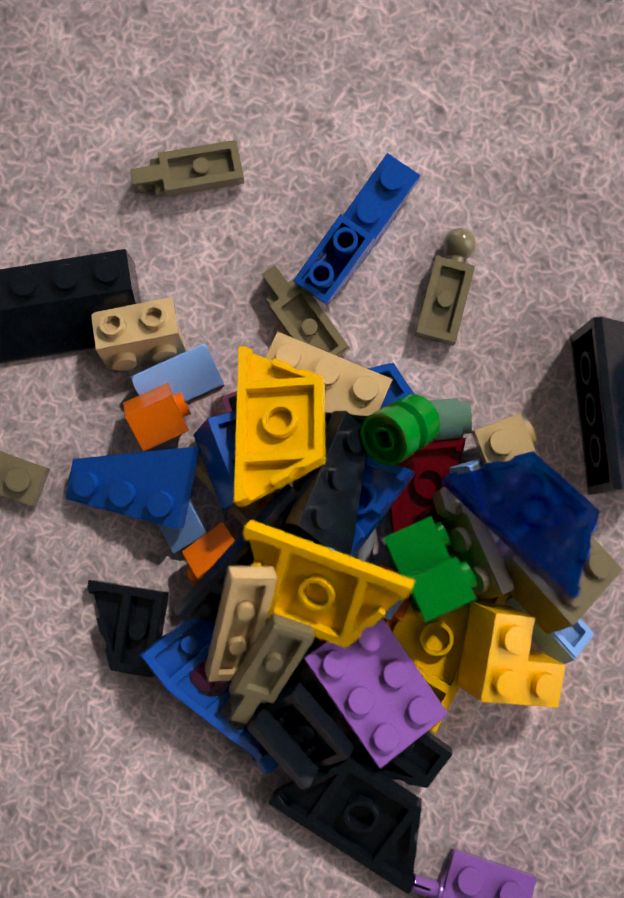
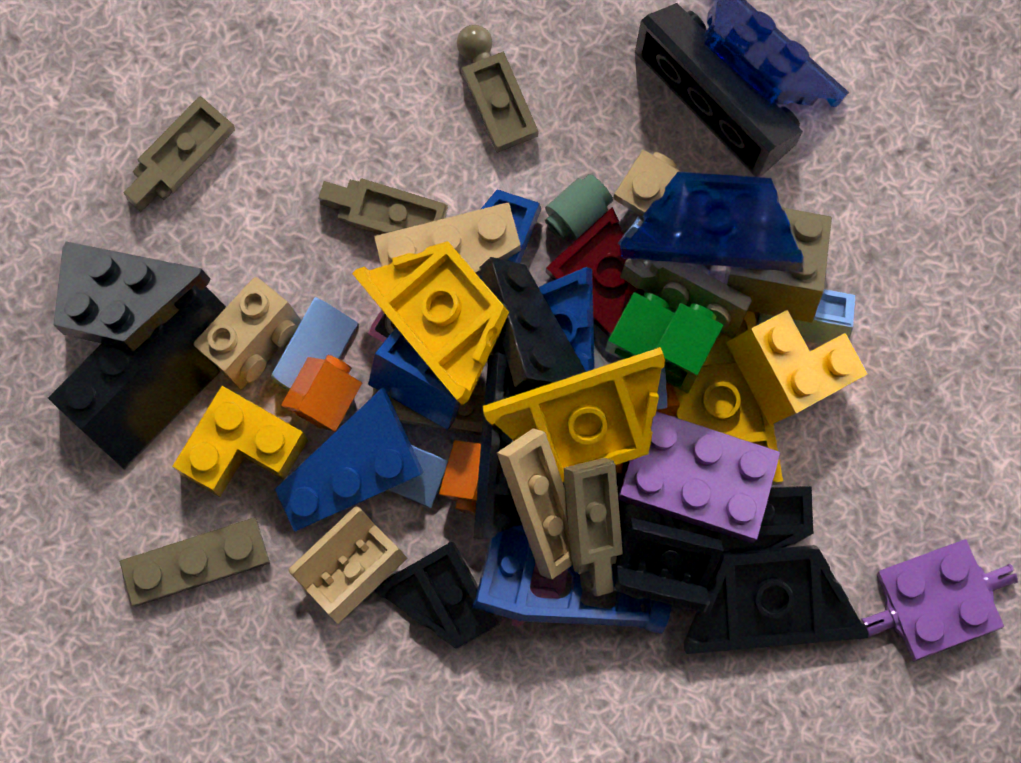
camera: 40 degrees left, 5 degrees down
blue slope [293,153,420,305] -> none
green wheel [360,394,440,466] -> none
none -> wing [53,241,211,351]
none -> yellow brick [172,386,308,497]
none -> tan bracket [289,506,408,624]

